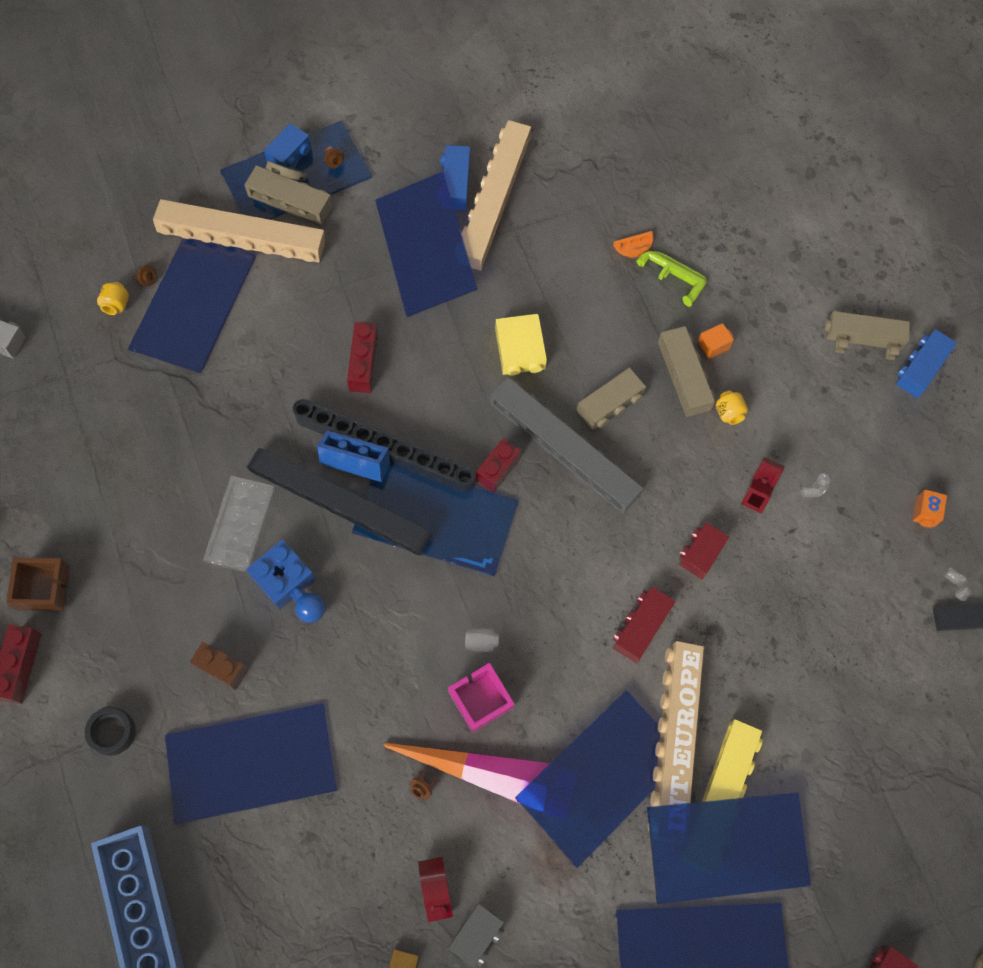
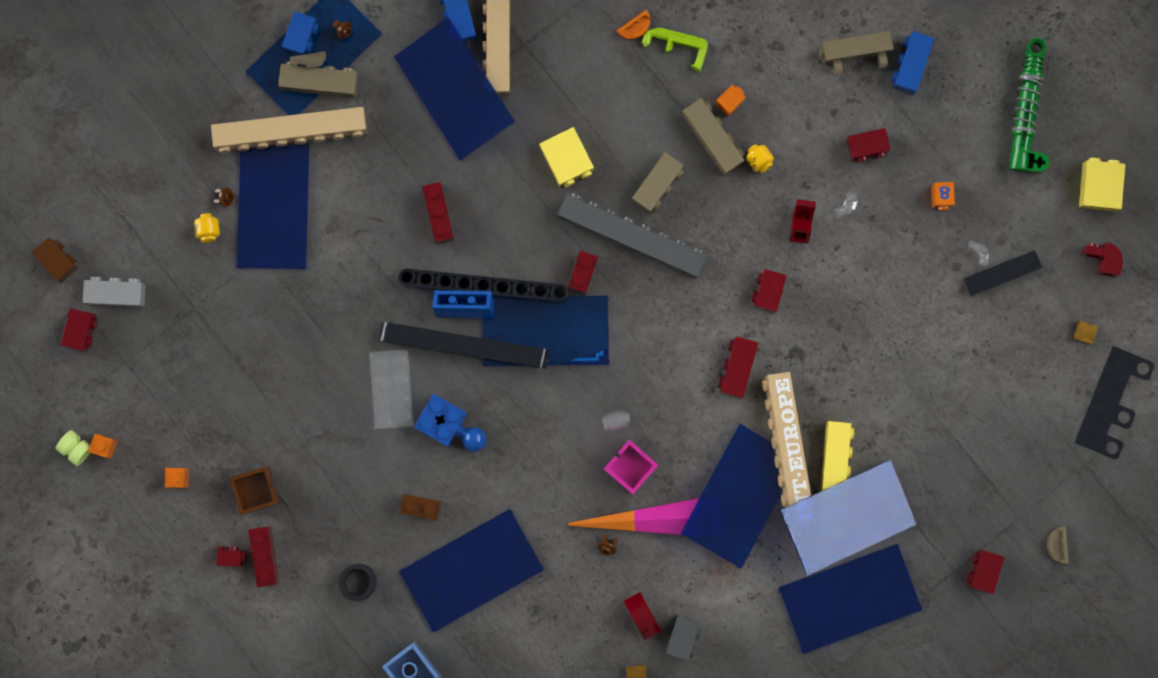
camera: 15 degrees left, 15 degrees up
none -> dark red brick [846,128,891,163]

